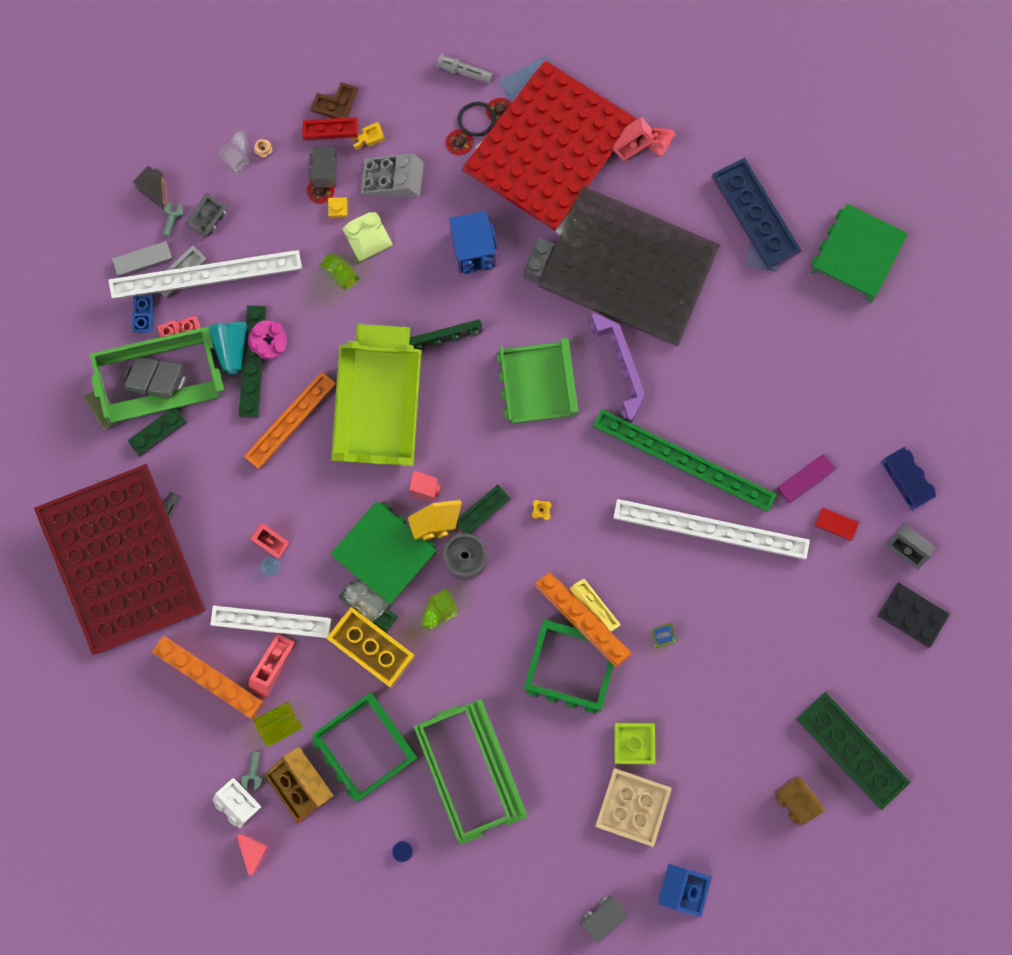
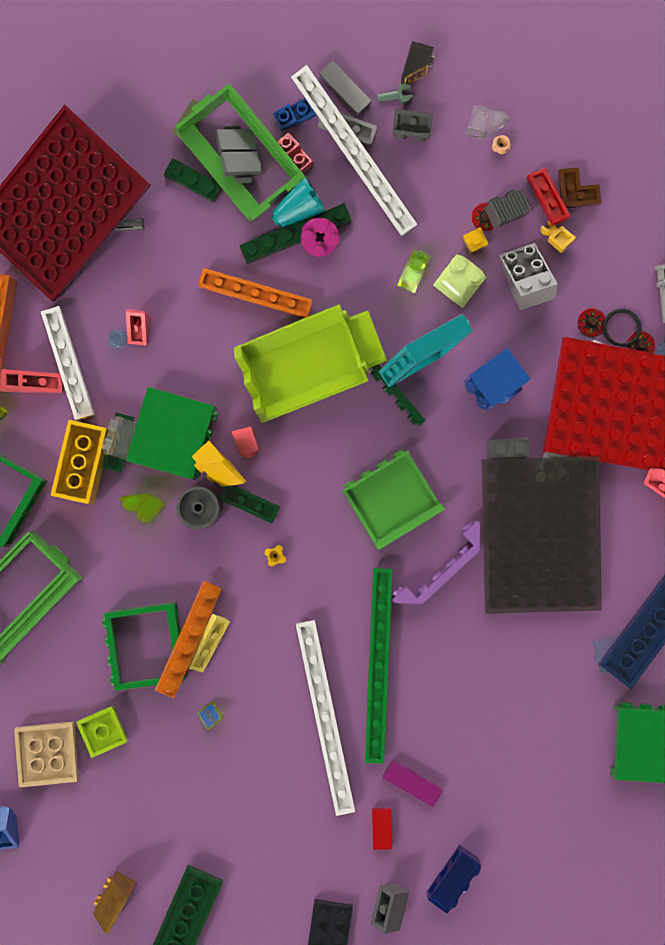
camera: 65 degrees right, 10 degrees up
none -> teal window [379,314,473,387]

